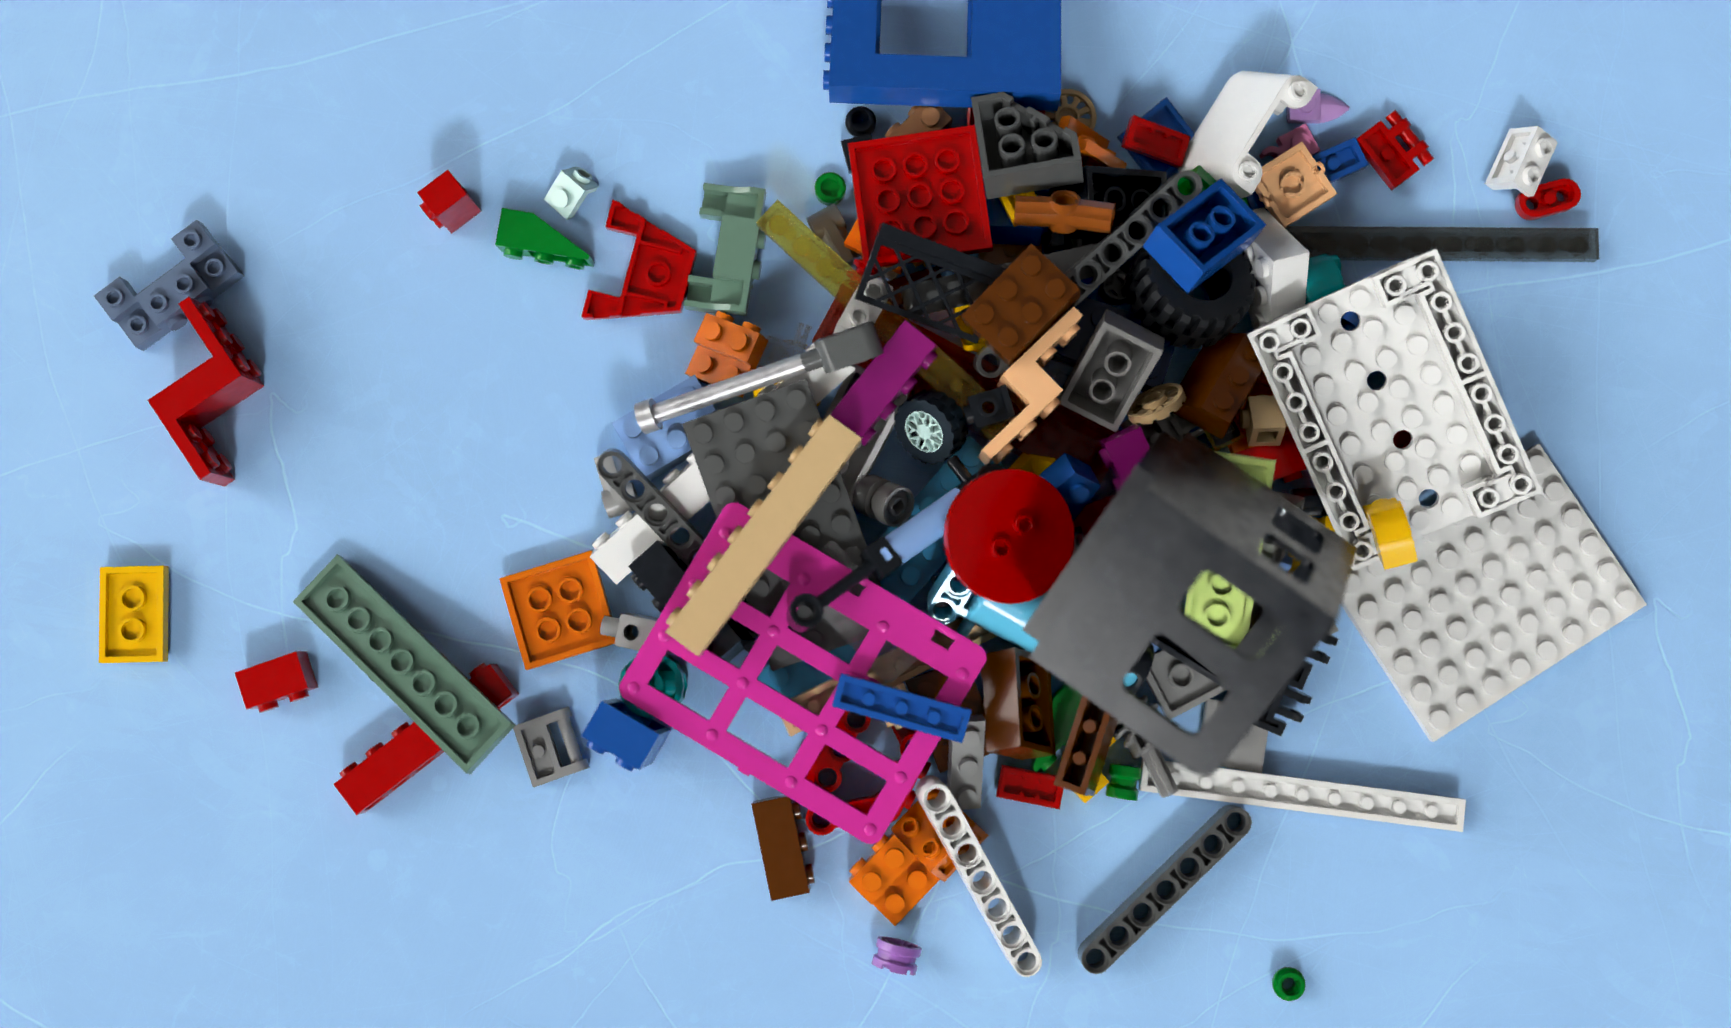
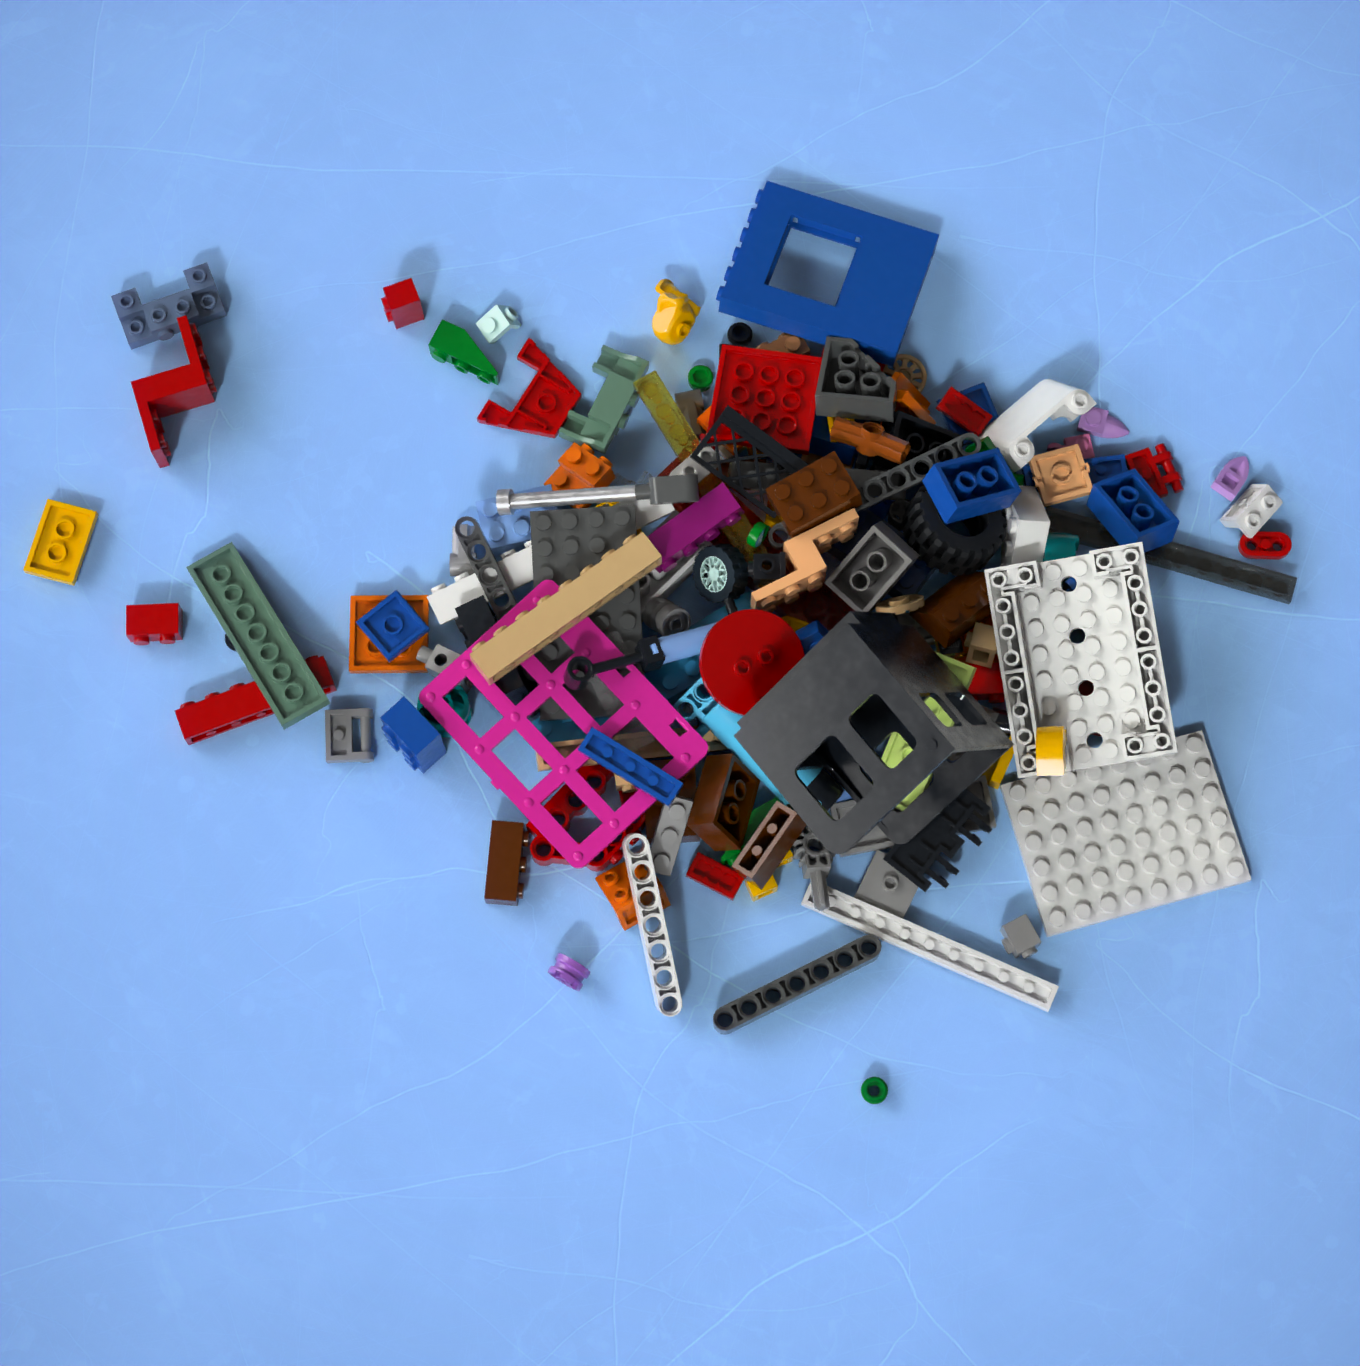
camera: 15 degrees right, 10 degrees down
orange plate [849,833,940,926] -> none
green wheel [1105,763,1142,801] -> none
none -> blue plate [356,590,430,663]
none -> yellow head [652,279,700,345]
none -> green tile [747,521,769,549]
none -> light grey brick [1000,914,1041,959]
none -> blue brick [1086,468,1180,553]
none -> lavender plate [1210,456,1249,502]

